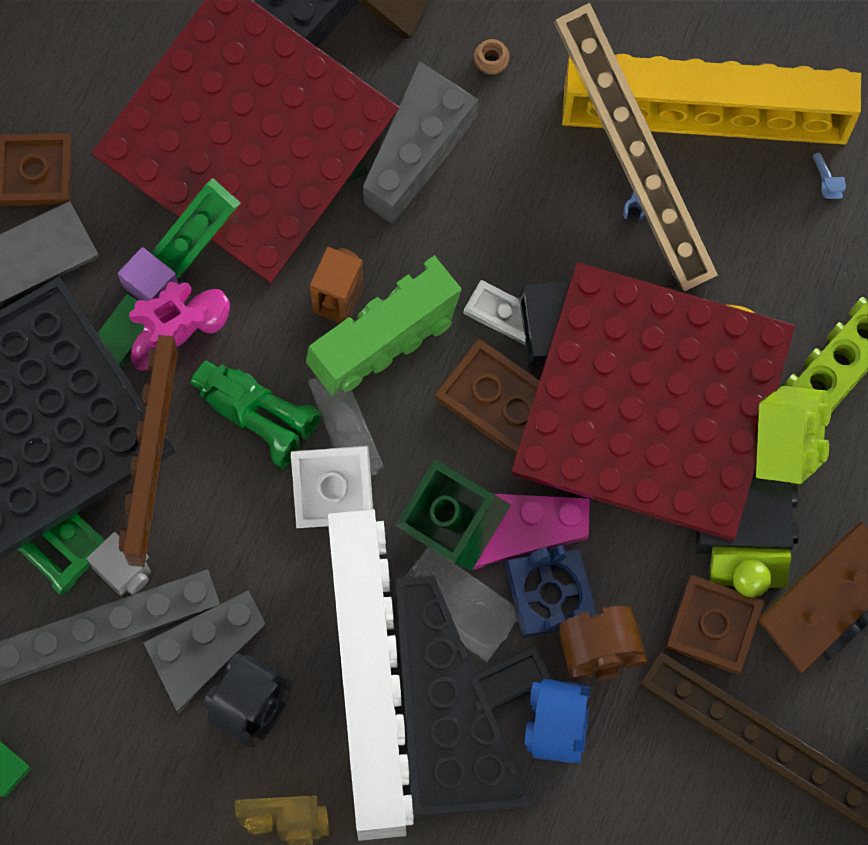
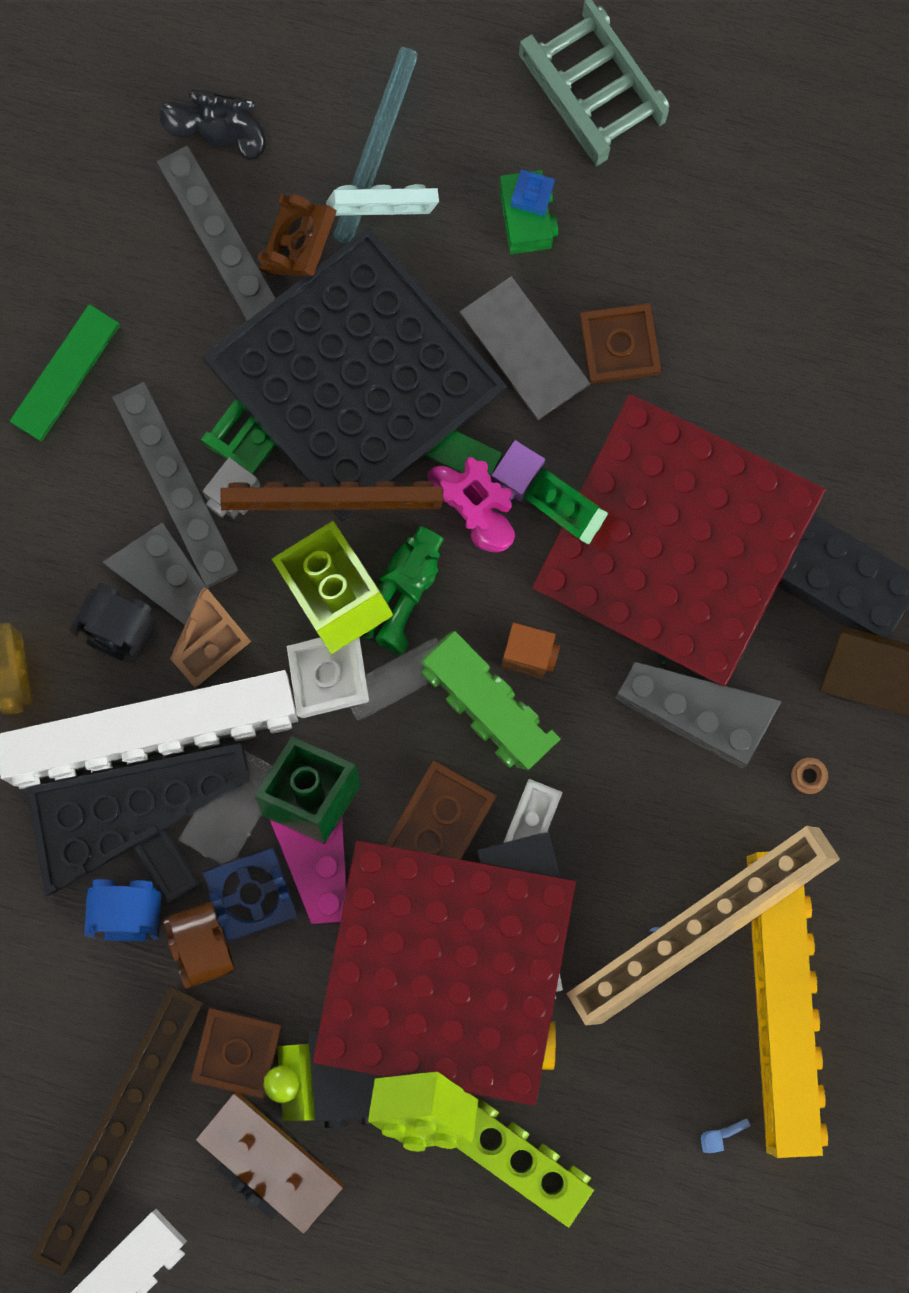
camera: 80 degrees right, 10 degrees up
none -> medium nougat wing [170,587,251,688]
none -> lime brick [272,521,394,654]

